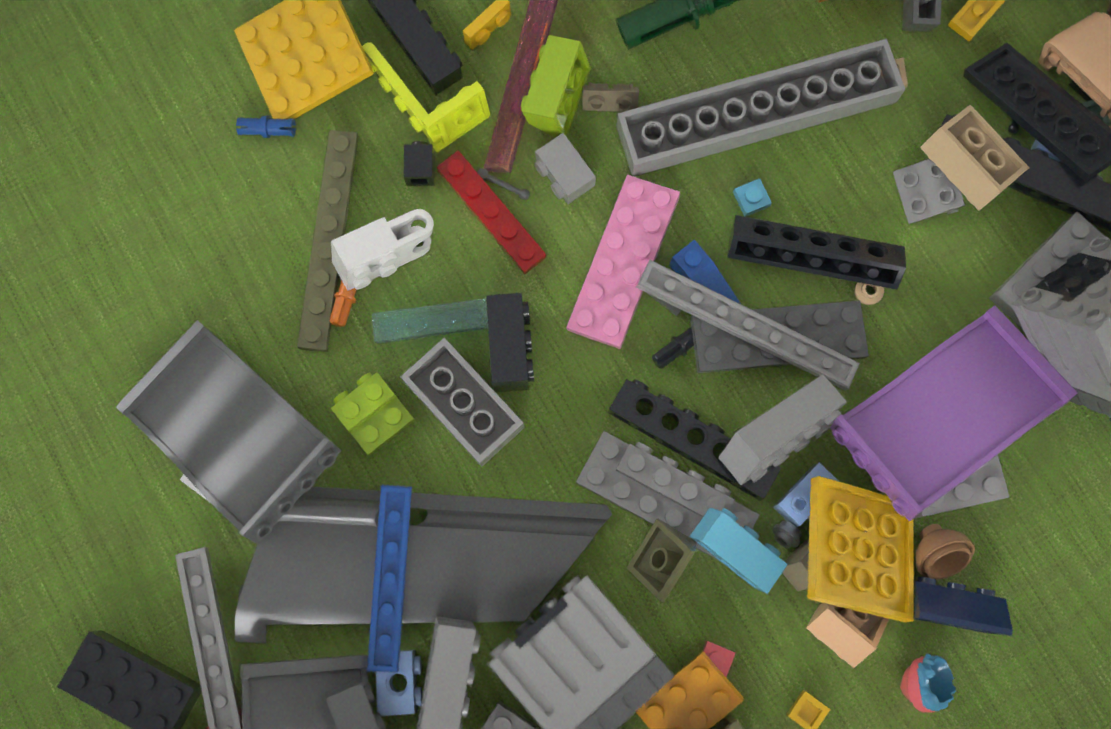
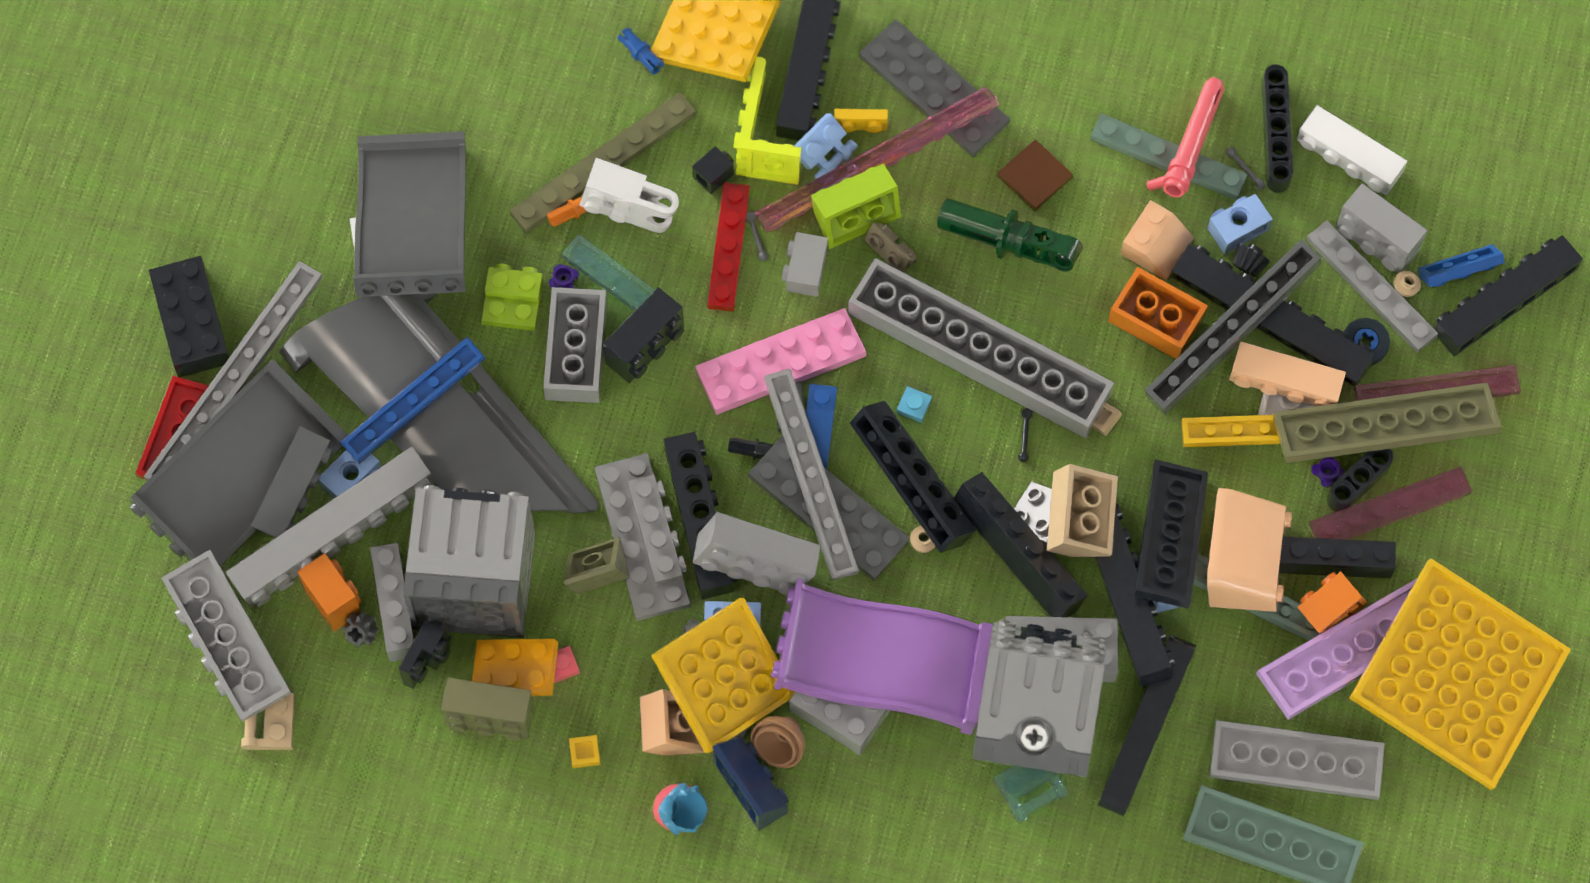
camera: 45 degrees right, 10 degrees down
medium azure brick [689,508,788,594] -> none
none -> dark purple plate [548,264,579,288]
none -> light blue plate [794,114,857,183]
none -> black brick [954,472,1088,618]
none -> black hinge [1018,408,1032,462]

